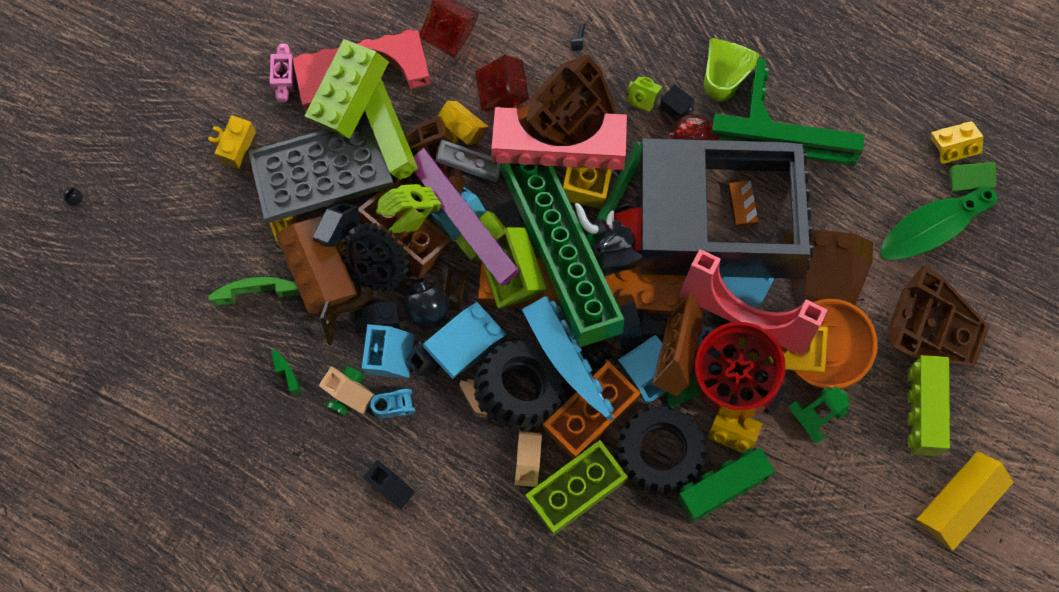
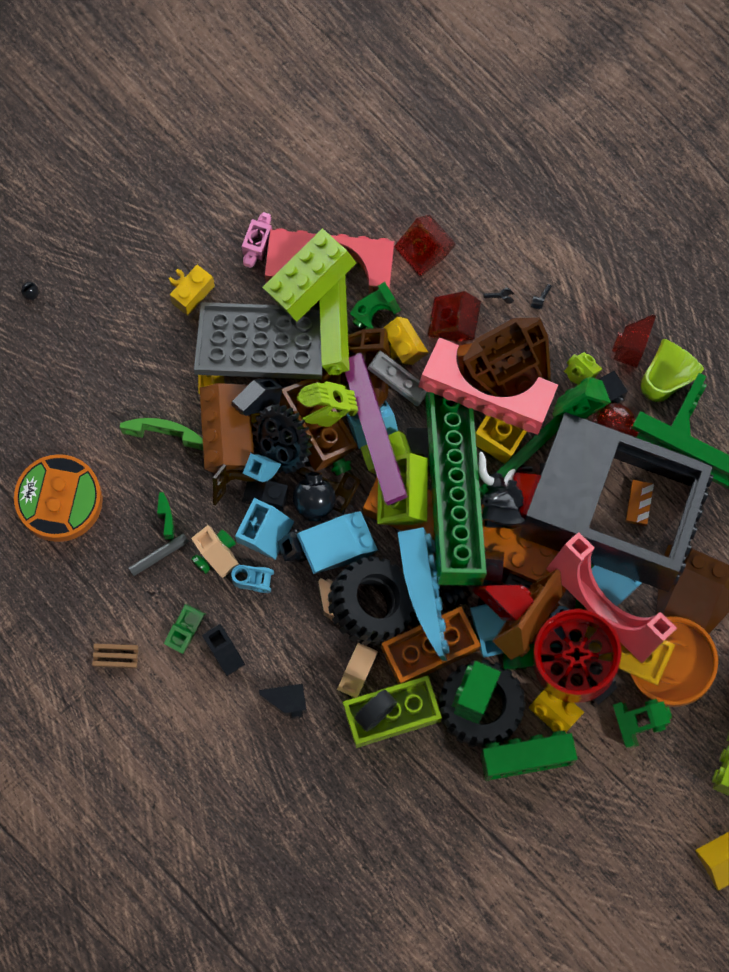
camera: 15 degrees right, 0 degrees up
none -> brick [14,455,103,542]
none -> medium nougat tile [92,644,139,668]
none -> dark grey piece [128,533,189,576]
none -> green slope [164,604,206,654]
none -> medium azure brick [243,453,281,482]
none -> black slope [259,683,307,719]
none -> green plate [331,458,352,476]
none -> green tile [350,282,401,329]
none -> black tyre [354,689,397,732]
none -> green brick [452,661,501,725]
none -> red slope [472,585,534,621]
none -> black hand [484,288,514,304]
none -> green slope [552,377,611,419]
none -> clear red slope [612,315,656,368]

